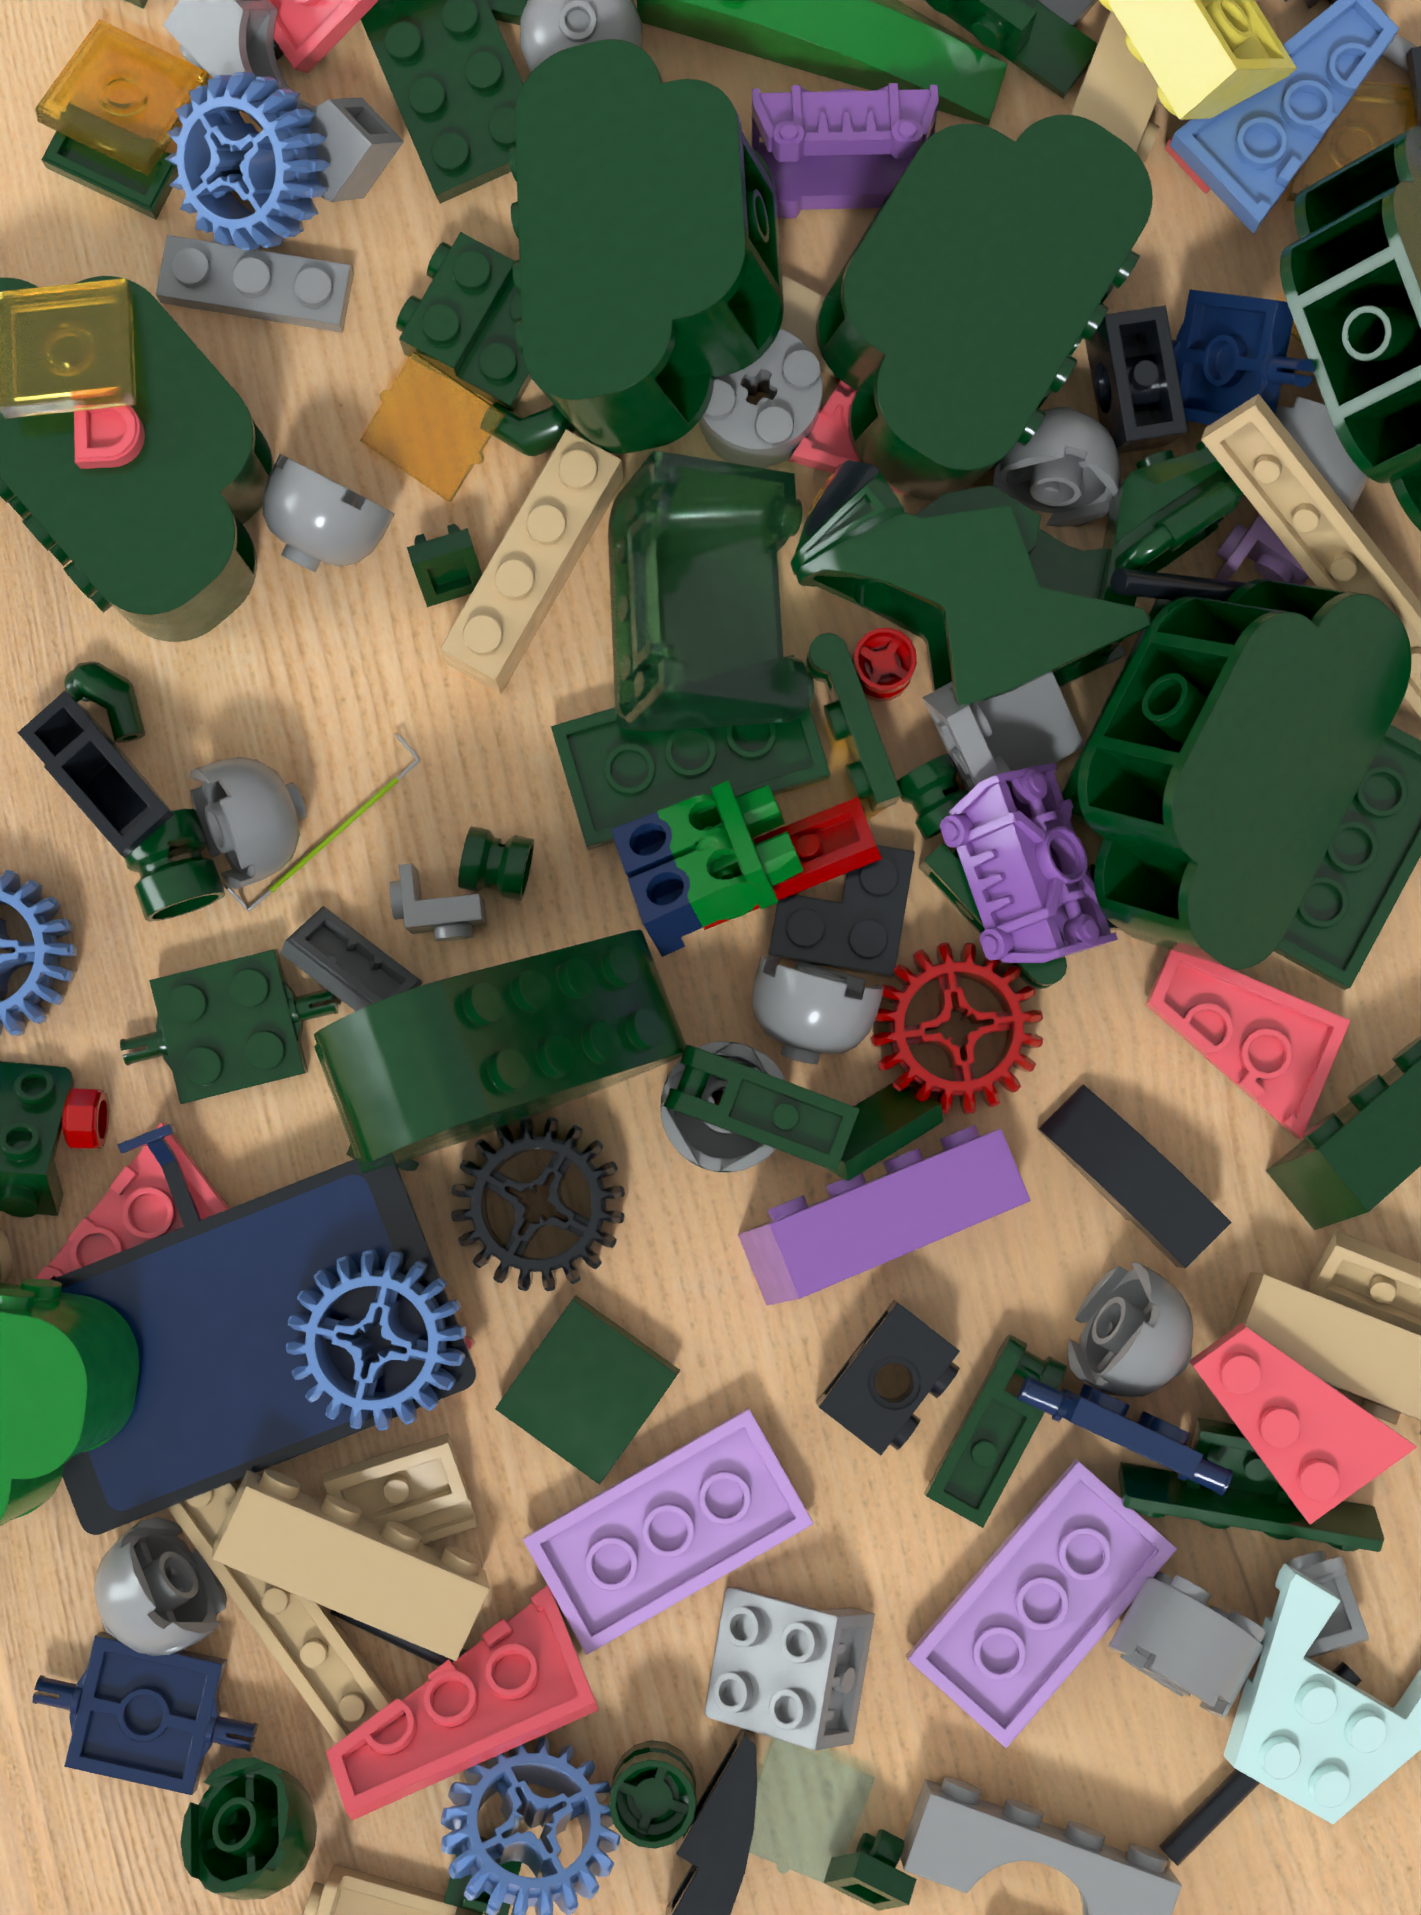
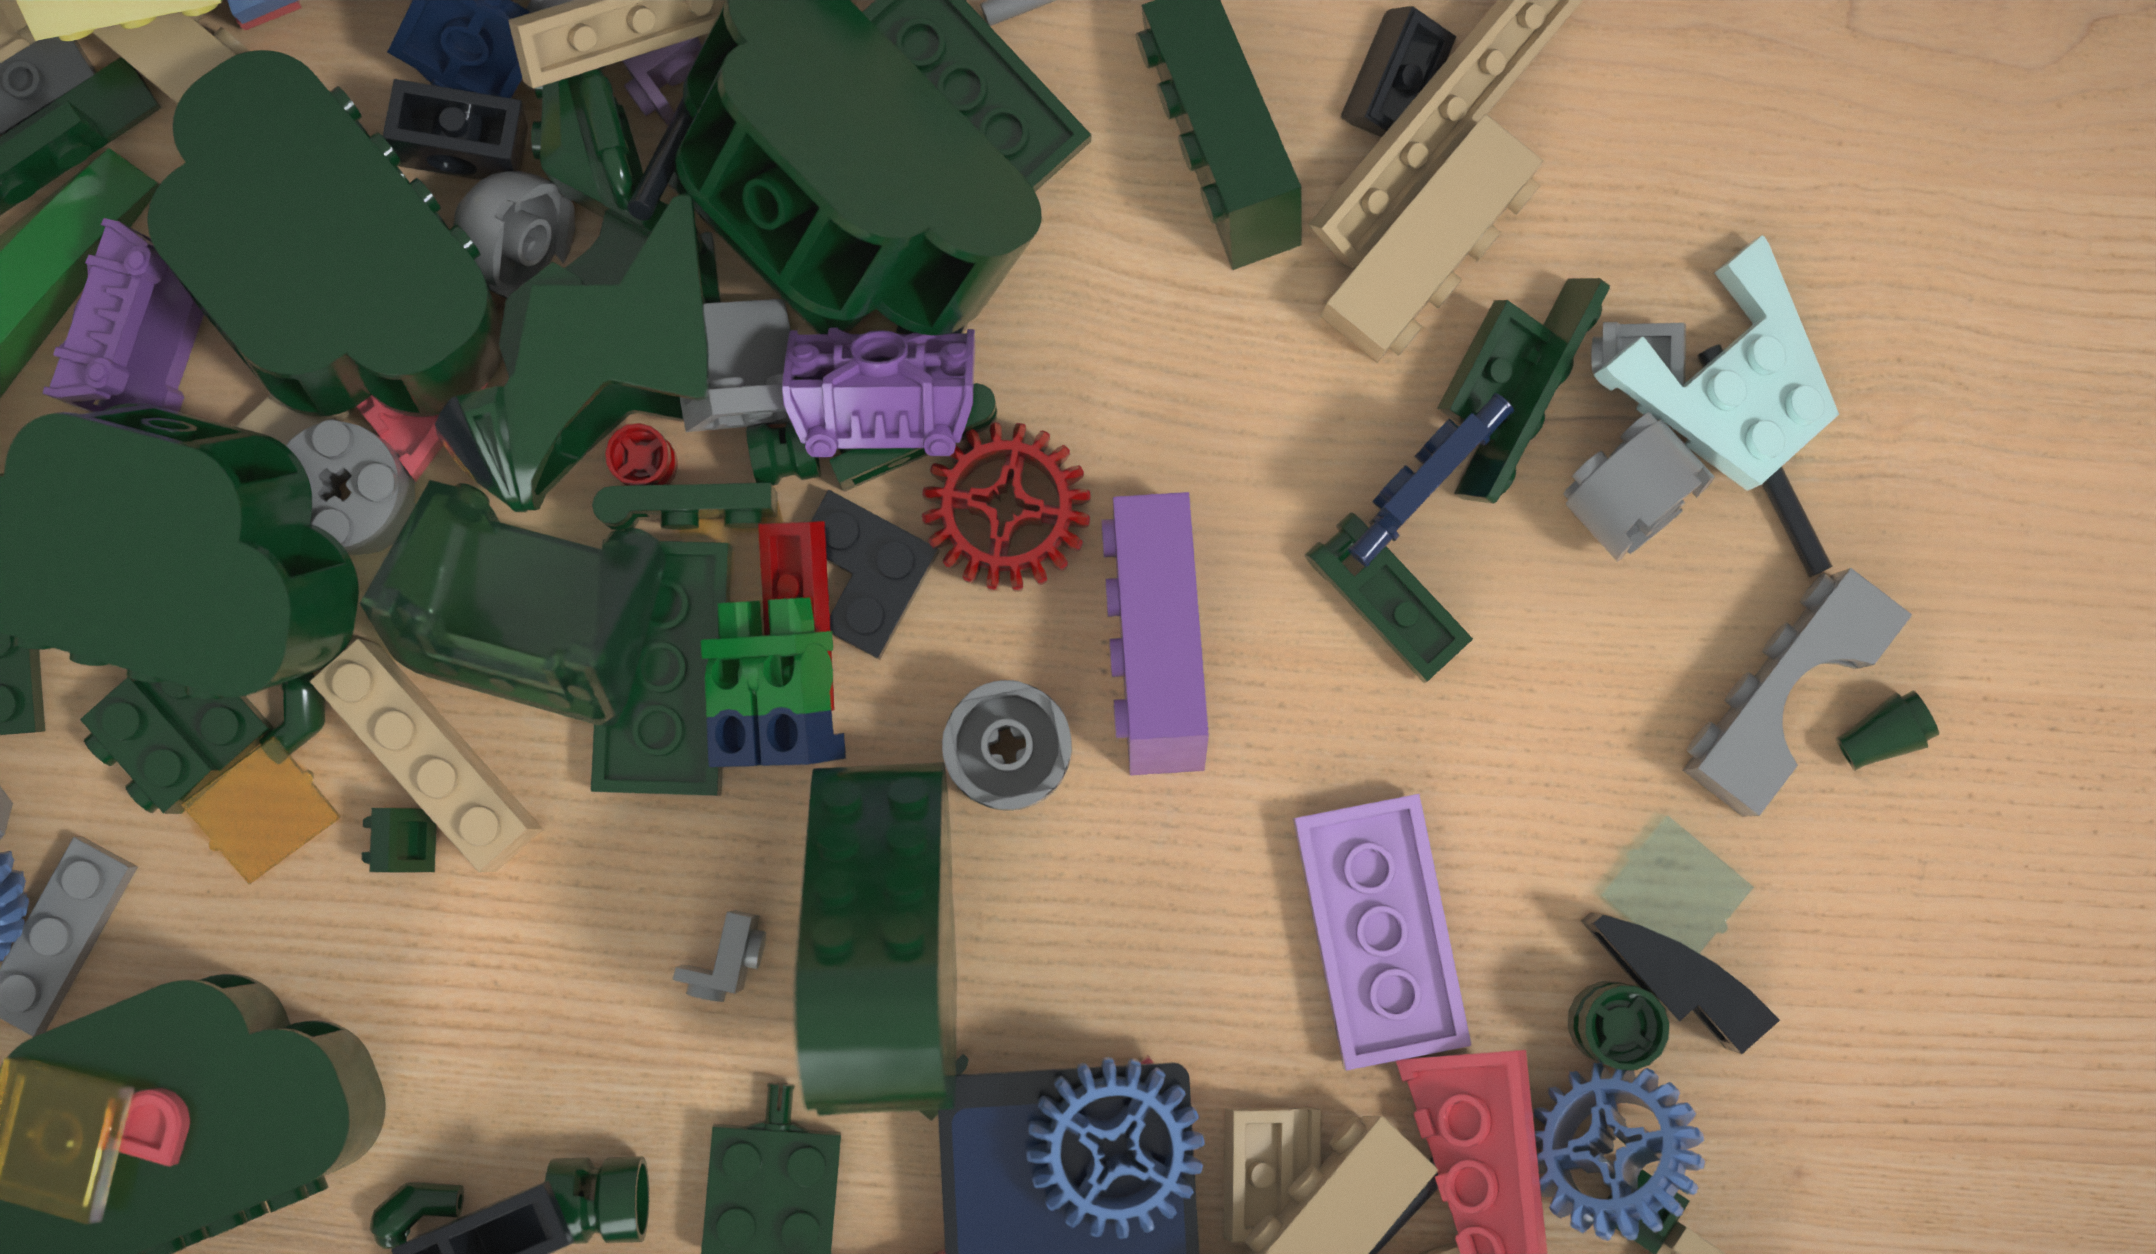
camera: 70 degrees left, 0 degrees up
light grey cylinder [190,757,306,889] -> none
lime piece [224,733,421,911] -> none
light grey cylinder [263,454,395,572] -> none
dark grey plate [280,906,423,1011] -> none
black gear [451,1117,625,1291] -> none
dark green wheel [458,826,534,901] -> none
dark green slope [495,1295,680,1485] -> none
dark green plate [663,1045,860,1172] -> none
light grey bracket [705,1587,875,1750] -> none
light grey cylinder [752,955,884,1064] -> none
black brick [816,1300,960,1456] -> none
dark green tile [824,1829,917,1911] -> none
dark green tile [826,1083,943,1181] -> none
lavender plate [906,1459,1177,1748] -> none
black slope [1037,1084,1232,1268] -> none
light grey cylinder [1067,1262,1193,1397] -> none
coral wing [1145,949,1351,1139] -> none
coral wing [1189,1323,1417,1524] -> none

